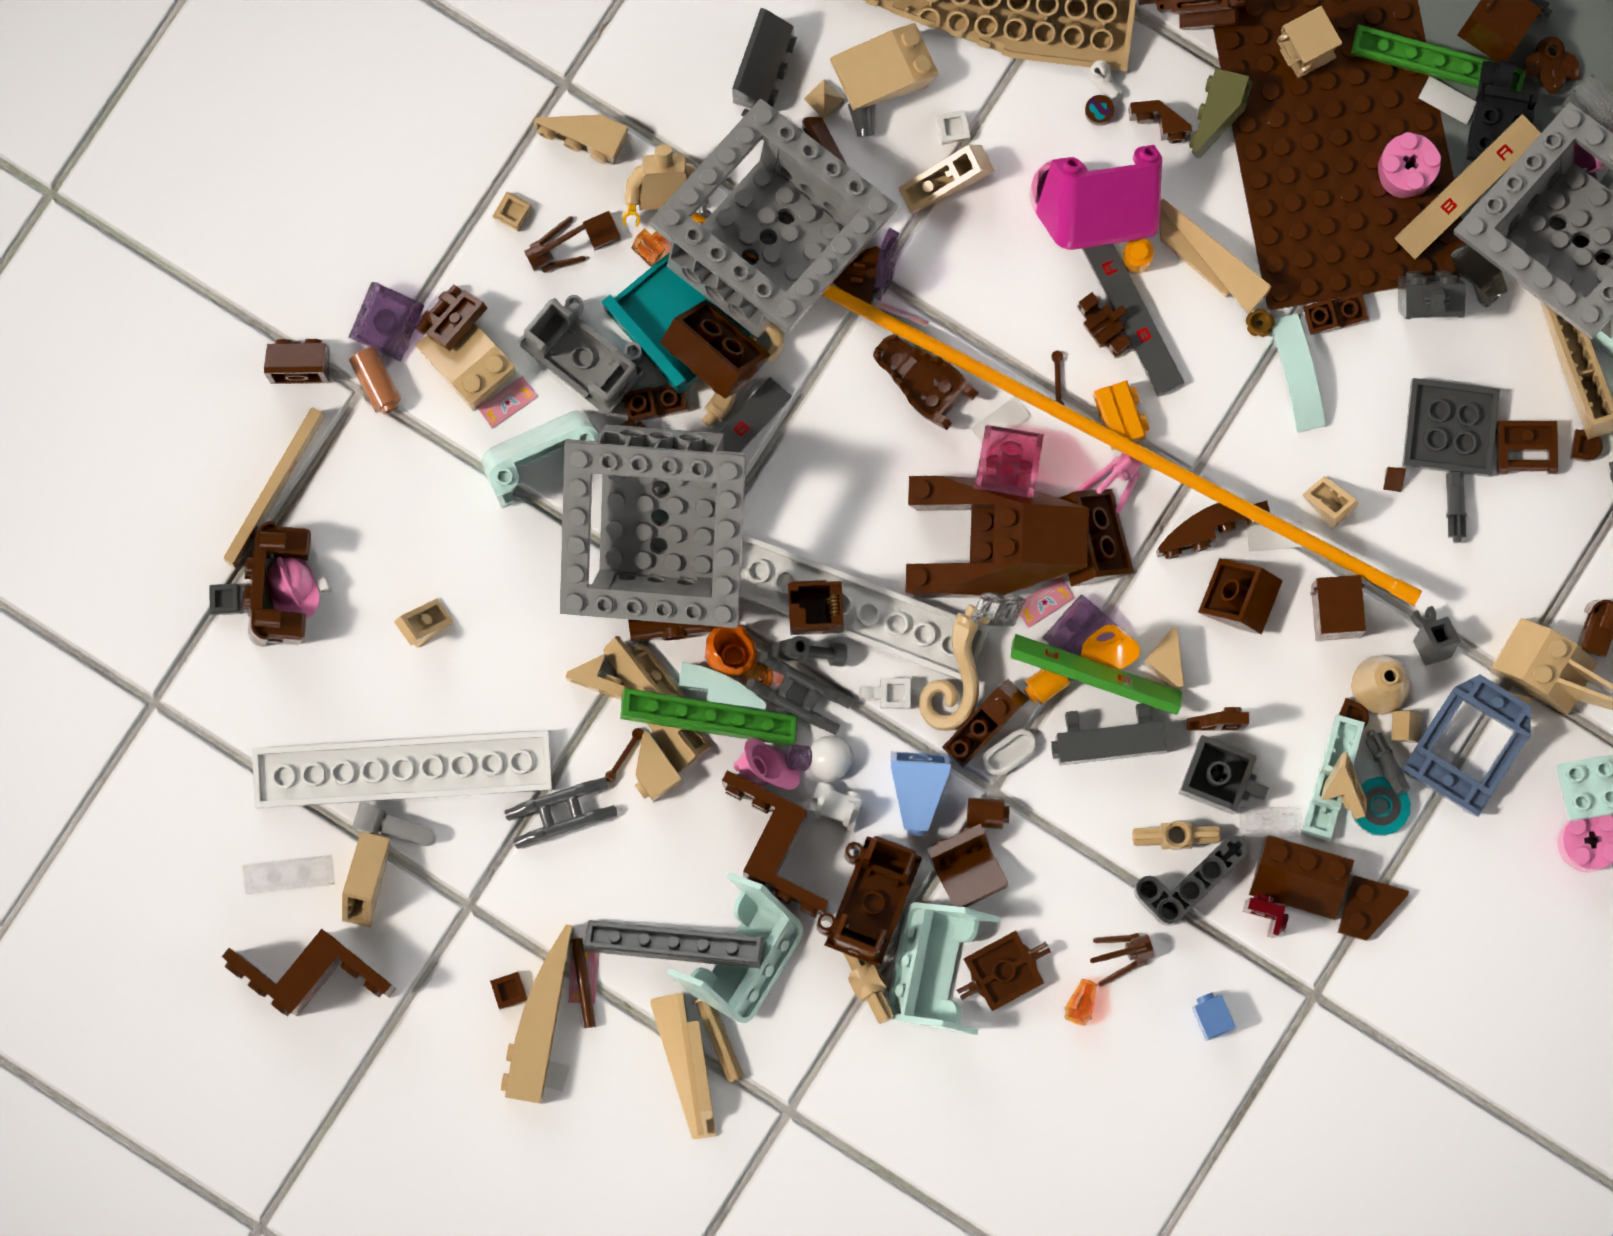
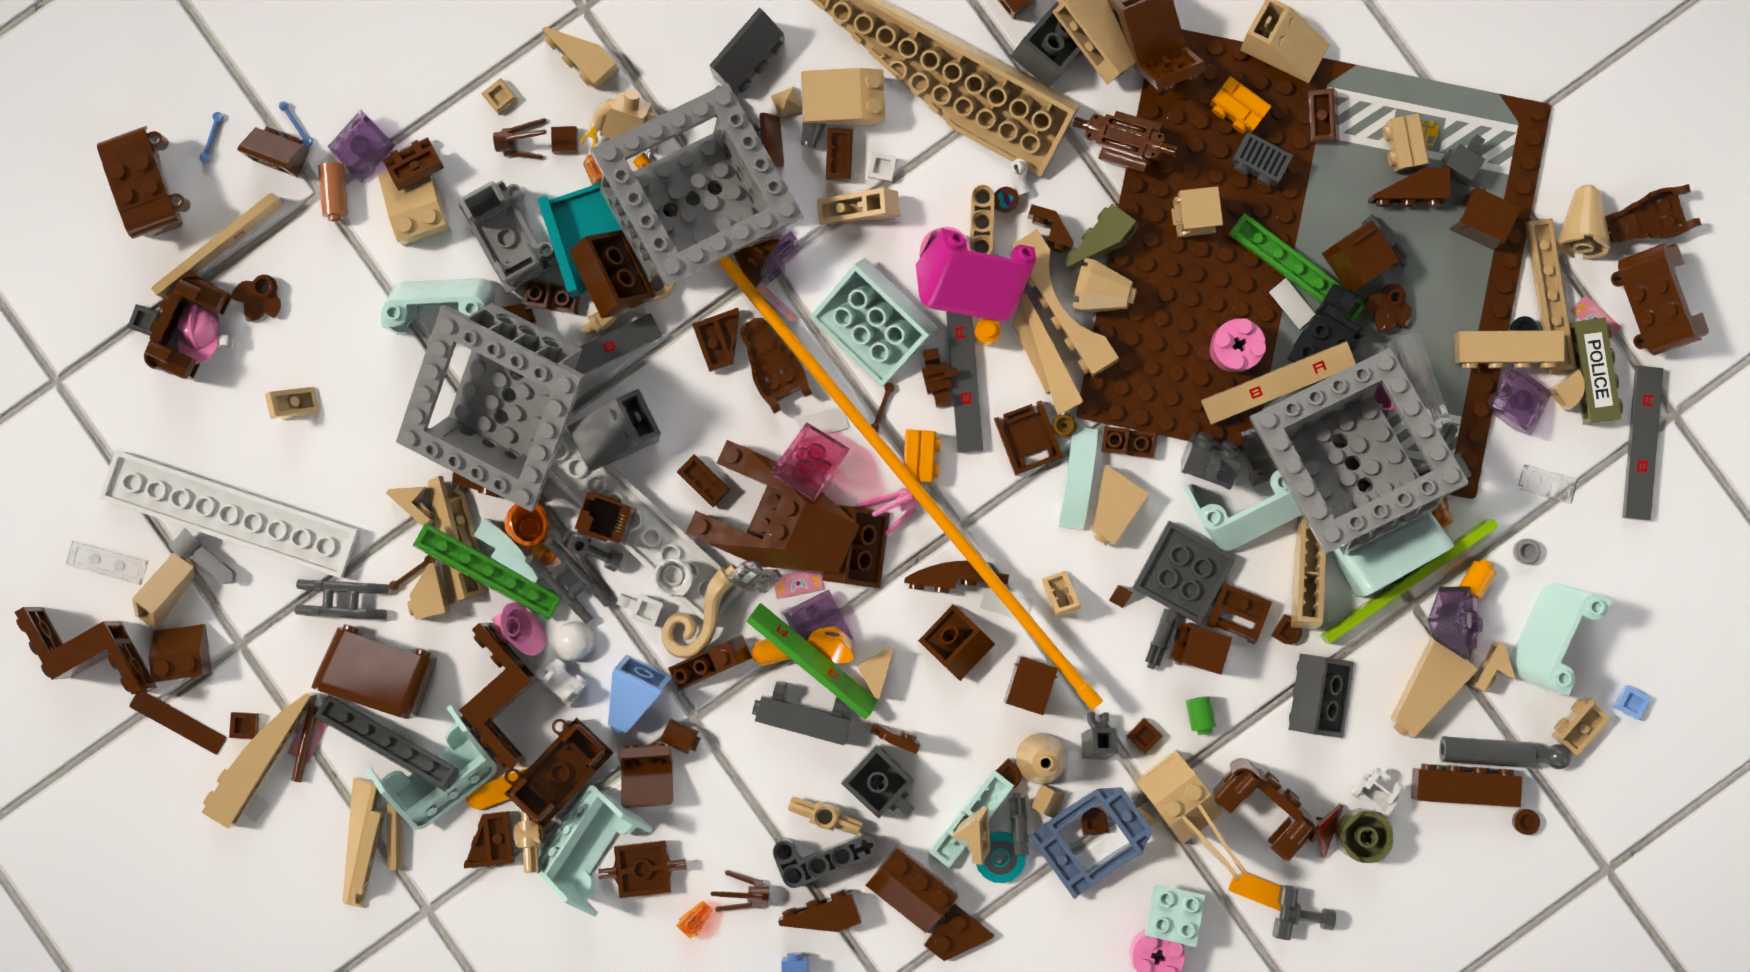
camera: 25 degrees right, 5 degrees up
bright pink sticker [477,376,537,429] -> none
clear purple bush [785,743,812,771] -> none
white tile [983,729,1037,777] -> none
clear slope [1240,806,1302,838] -> none
dark red bracket [1242,894,1289,938] -> none
none -> reddish brown container [97,126,191,239]
none -> reddish brown sticker [129,693,226,755]
none -> reddish brown slope [148,624,212,683]
none -> medium blue hinge [199,112,224,162]
none -> reddish brown plate [231,274,281,322]
none -> medium blue hinge [279,101,313,147]
none -> reddish brown windscreen [311,624,437,719]
none -> reddish brown wing [464,811,515,869]
none -> light orange piece [465,767,529,810]
none -> dark grey slope [567,388,661,473]
none -> white hair [654,557,693,597]
none -> reddish brown plate [677,454,731,508]
none -> reddish brown wing [692,308,740,372]
none -> reddish brown slope [778,889,862,932]
none -> light aqua slope [809,258,938,387]
none -> reddish brown plate [826,128,853,181]
none -> tan beam [969,184,994,255]
none -> reddish brown container [993,401,1063,475]
none -> tan arch [1010,229,1119,377]
none -> tan cone [1073,258,1137,313]
none -> reddish brown tile [1081,807,1109,835]
none -> tan slope [1091,465,1149,546]
none -> reddish brown tile [1126,718,1163,754]
none -> reddish brown piece [1168,622,1232,675]
none -> light aqua windscreen [1184,470,1302,551]
none -> bright green brick [1185,696,1217,735]

